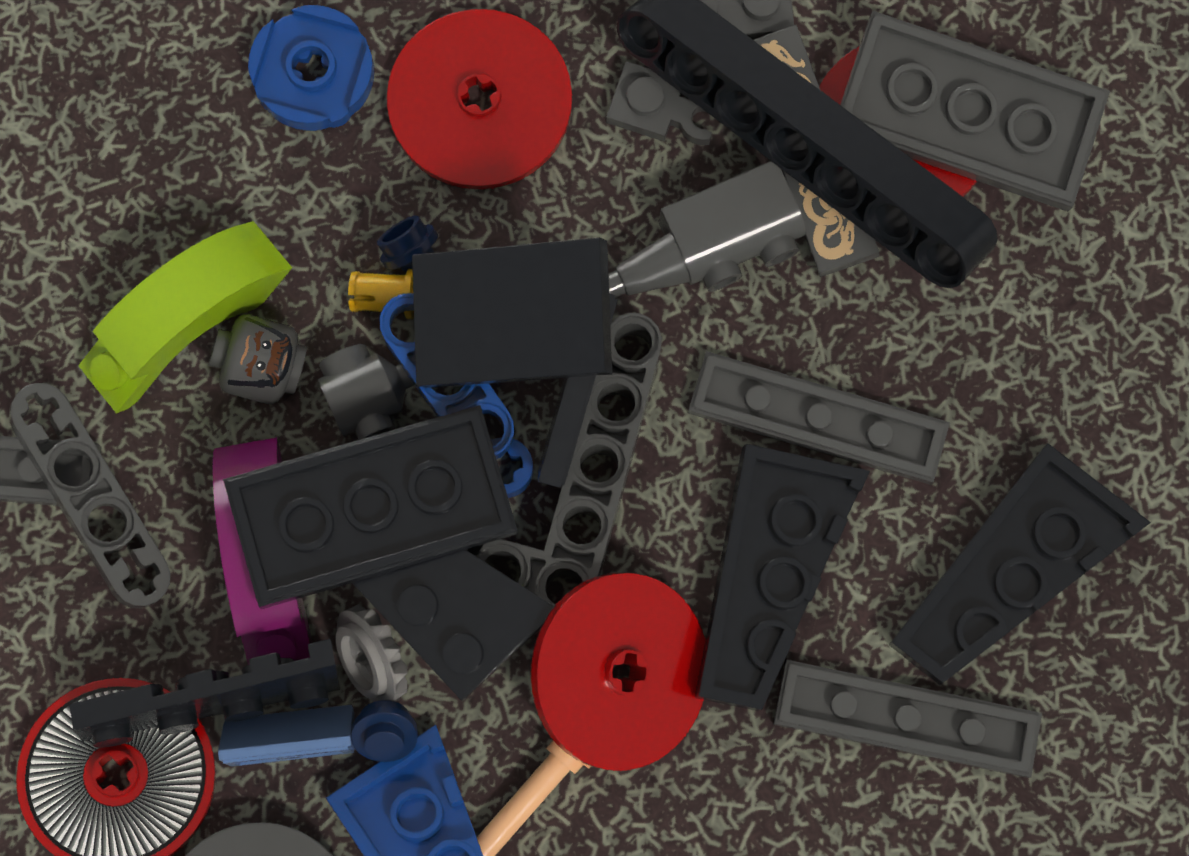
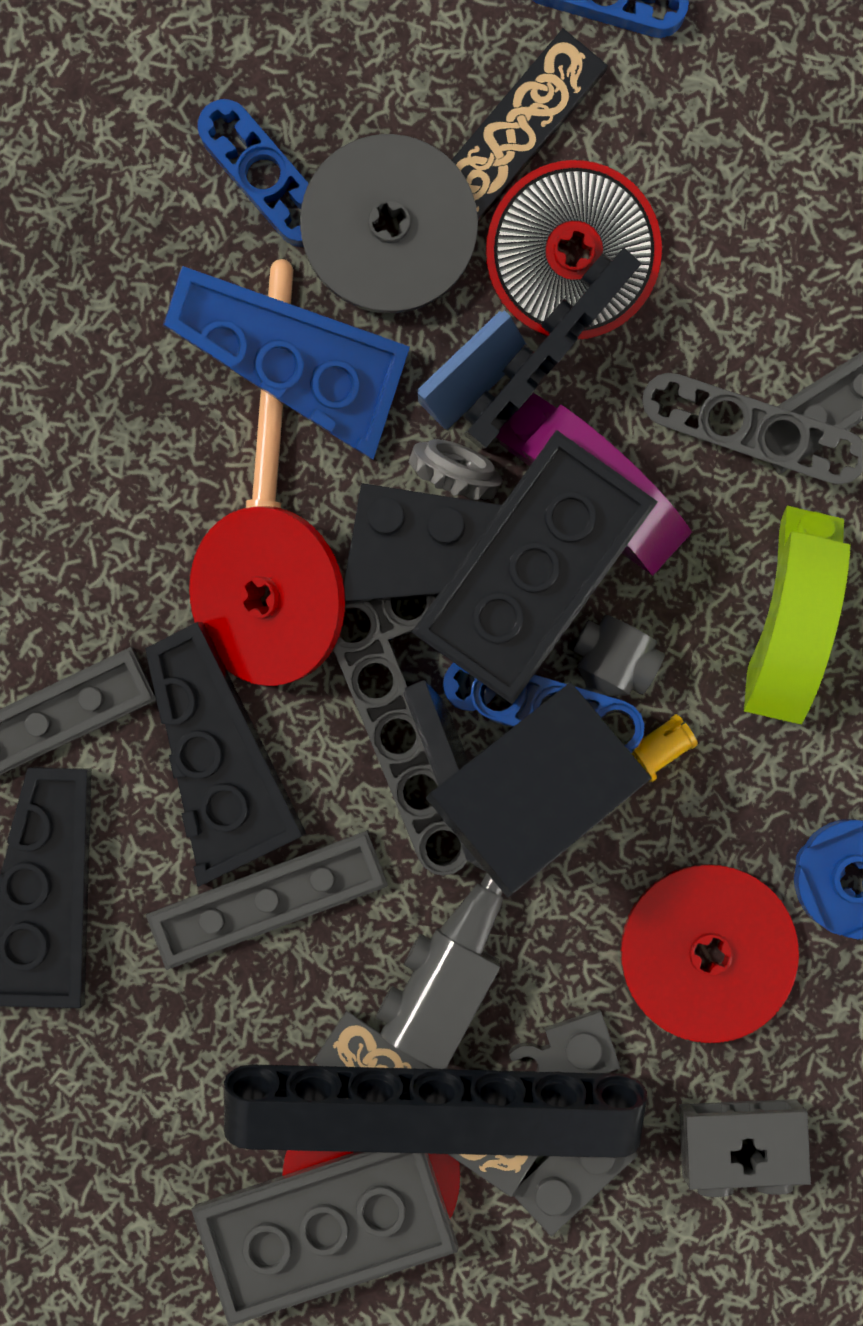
camera: 135 degrees right, 10 degrees up
dark grey head [208,314,307,404] -> none
dark blue plate [351,700,418,762] -> none
dark blue plate [377,216,438,272] -> none

